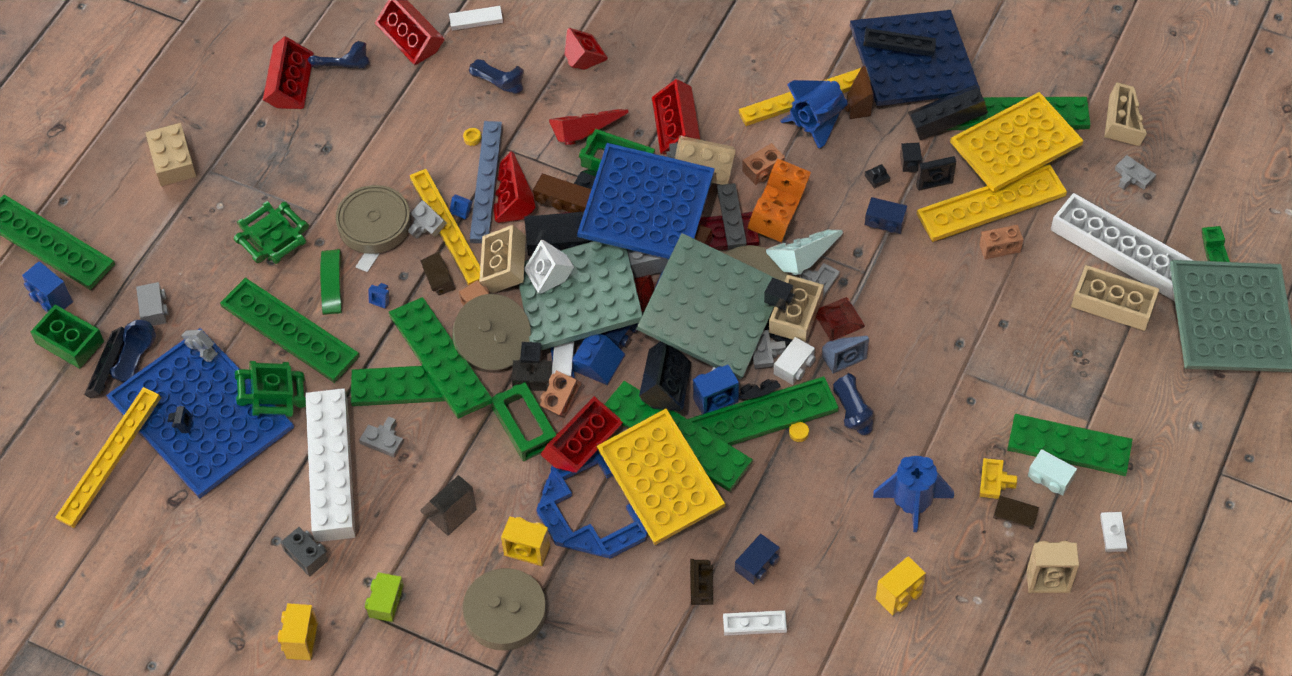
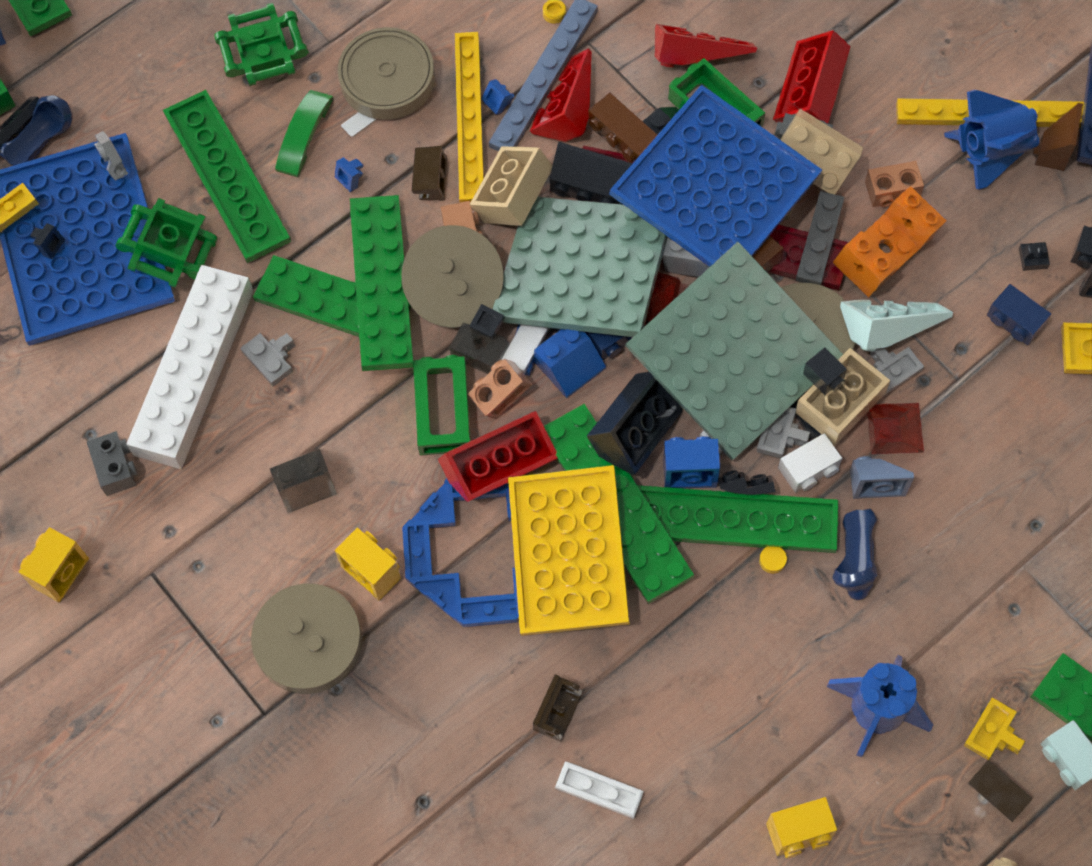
camera: 25 degrees right, 10 degrees up
light grey brick [136,282,169,326] -> none
lime brick [365,572,404,622] -> none
light grey hinge [408,200,447,239] -> none
white slope [524,240,574,293] -> none
dark blue brick [735,533,780,585] -> none

